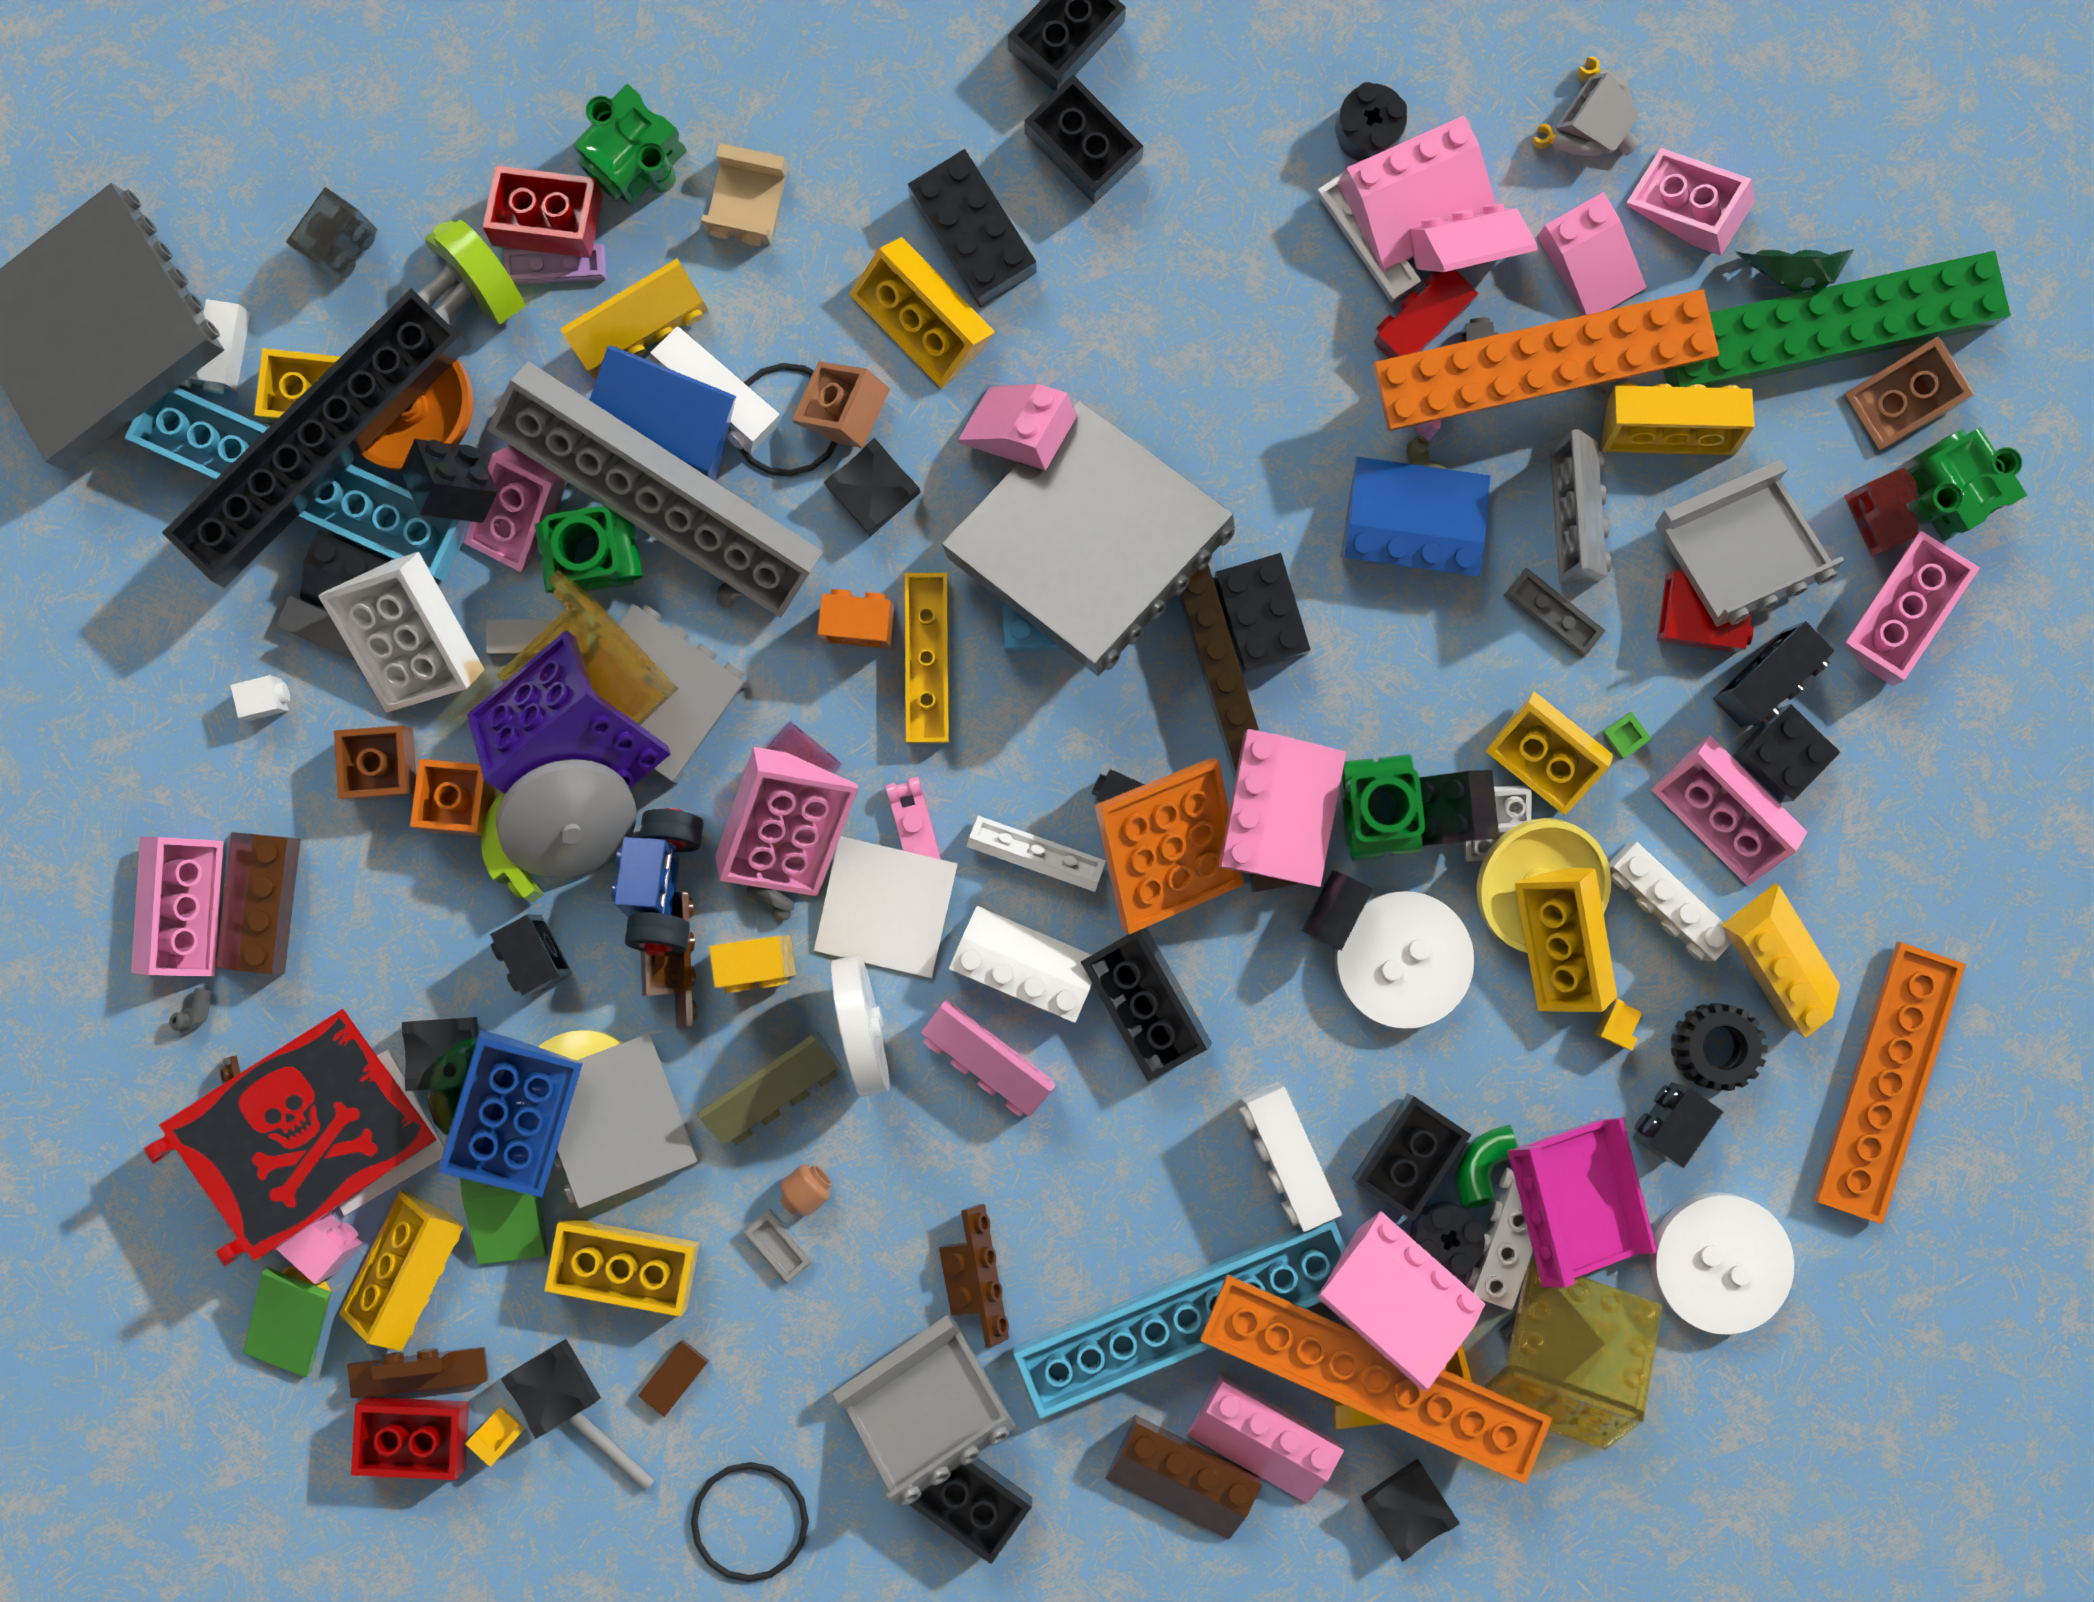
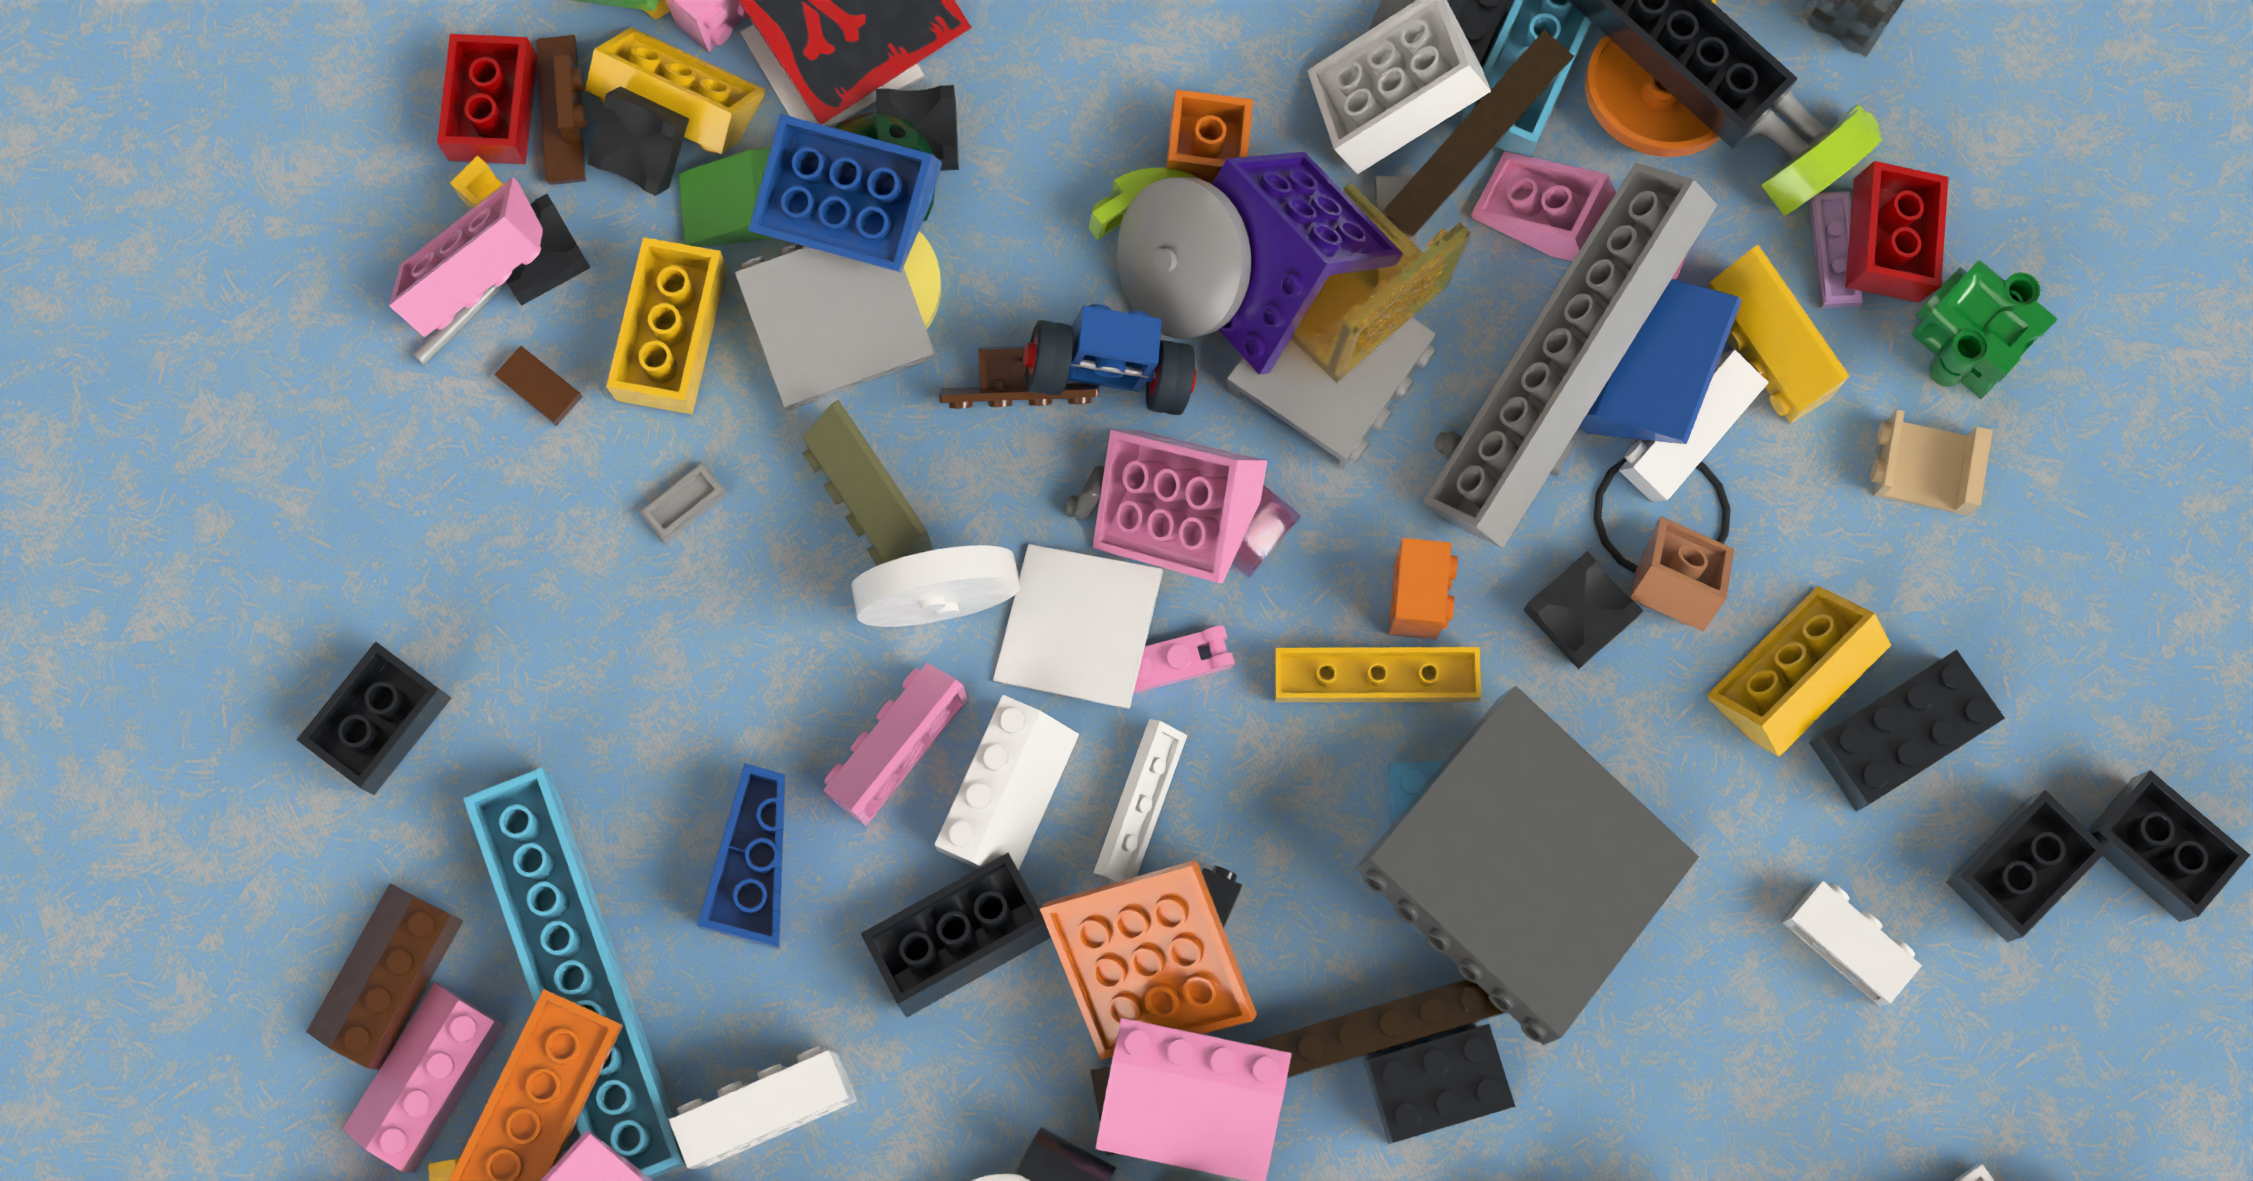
camera: 90 degrees right, 10 degrees down
dark orange brick [334,725,416,801] -> none
black brick [401,439,498,523] -> none
black brick [490,914,573,996] -> none
green piece [535,506,643,595] -> none
black piece [691,1462,809,1582] -> none
yellow brick [709,935,796,993] -> none
nougat head [780,1164,832,1216] -> none
light grey panel [832,1315,1016,1506] -> none
reddish brown bracket [939,1204,1009,1347] -> none
bright pink slope [958,384,1077,471] -> none
none -> bright pink slope [389,177,543,337]
none -> black brick [587,86,689,196]
none -> blue wedge [697,763,785,950]
none -> dark brown tile [1383,30,1574,237]
none -> white brick [1782,881,1922,1006]

